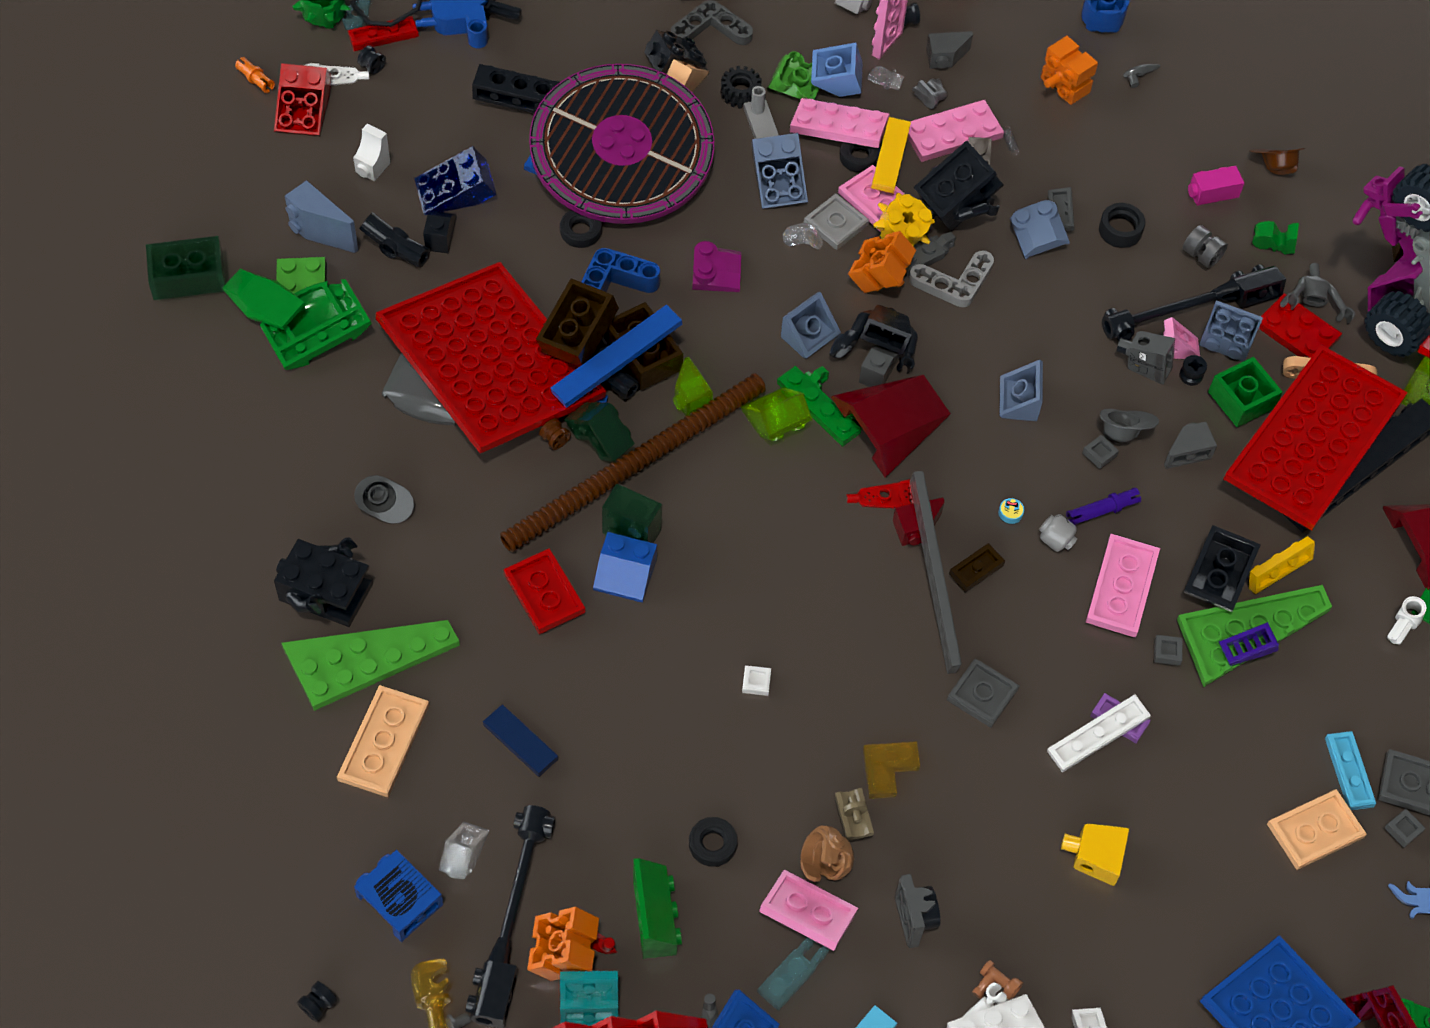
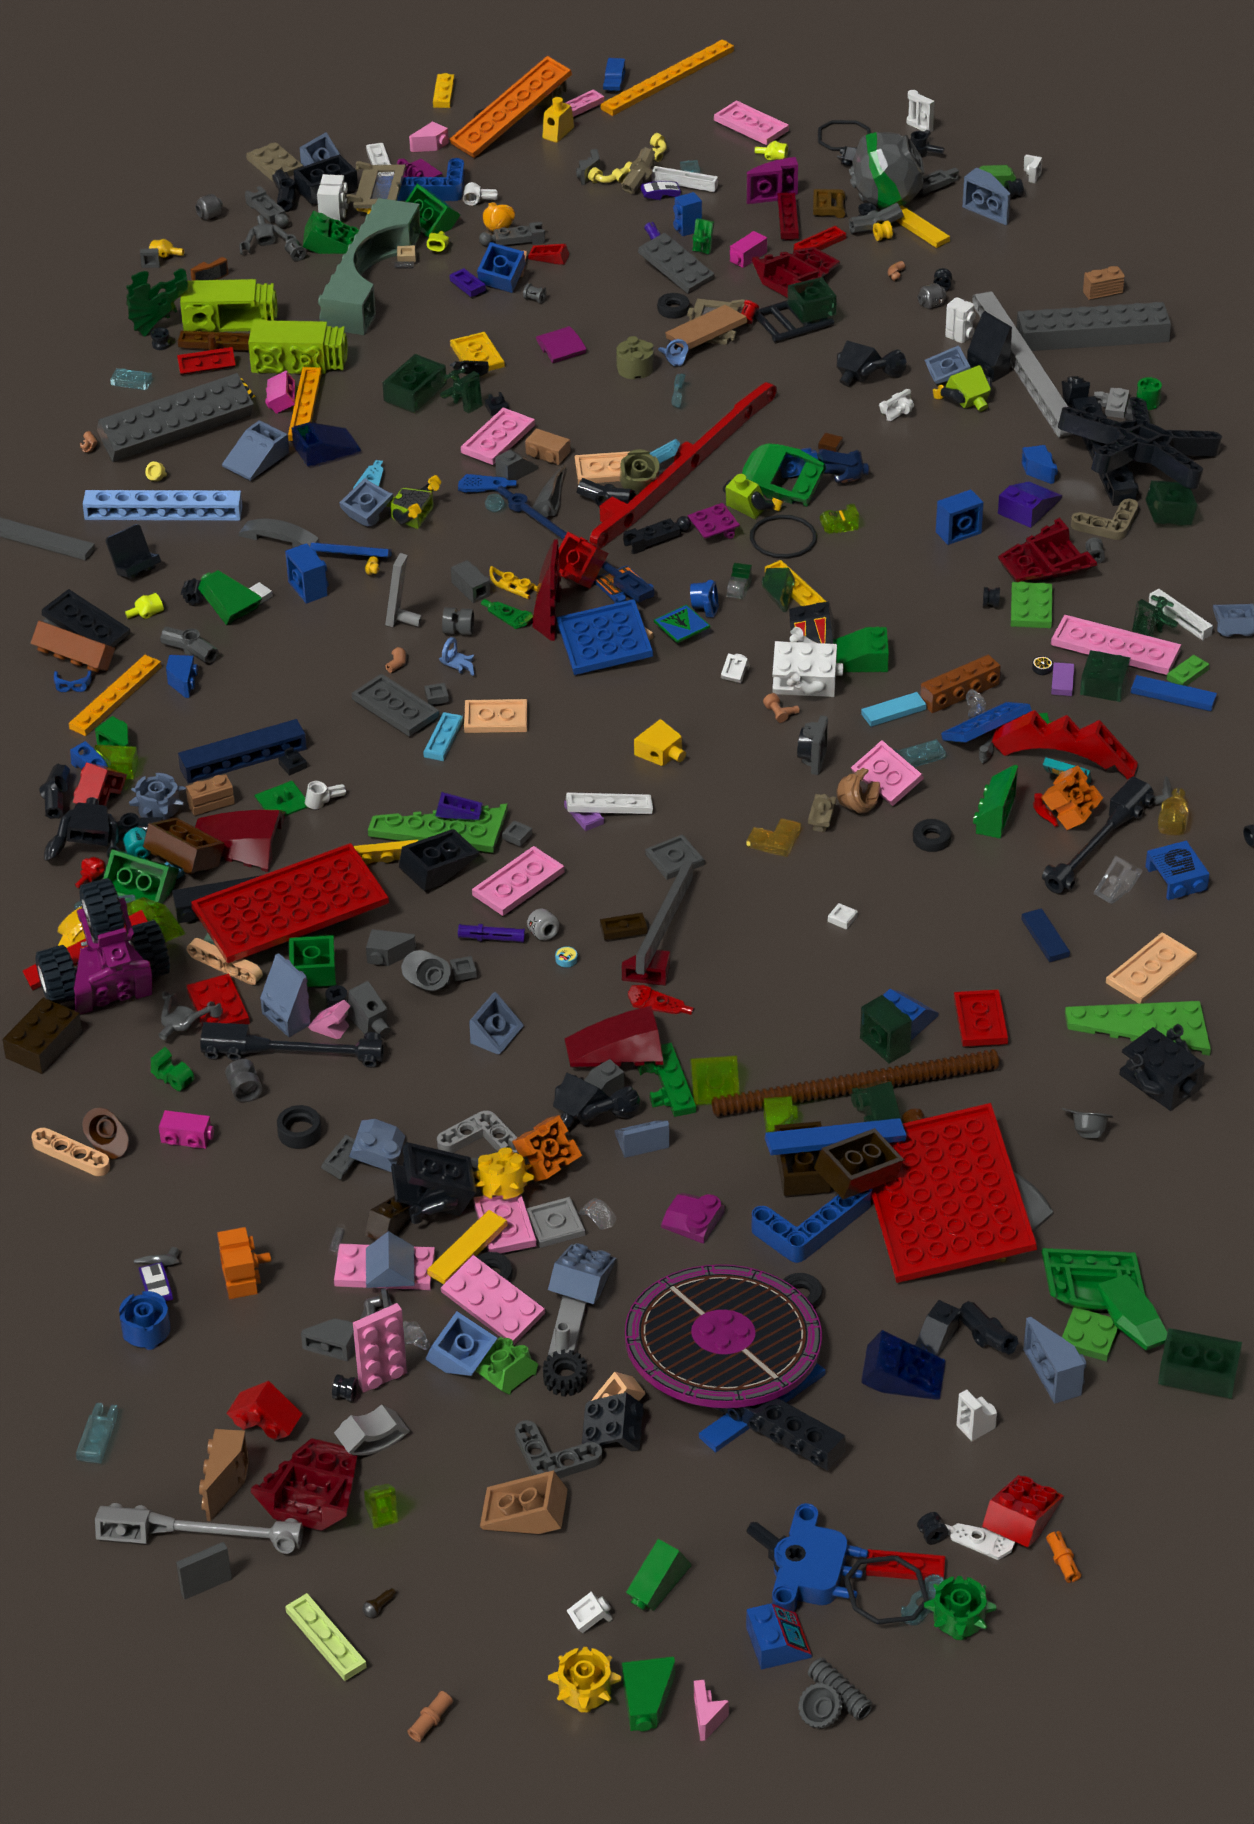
camera: 150 degrees left, 15 degrees down
none -> light nougat beam [31,1128,110,1176]
none -> slope [138,1262,173,1301]
none -> sand blue slope [366,1231,415,1288]

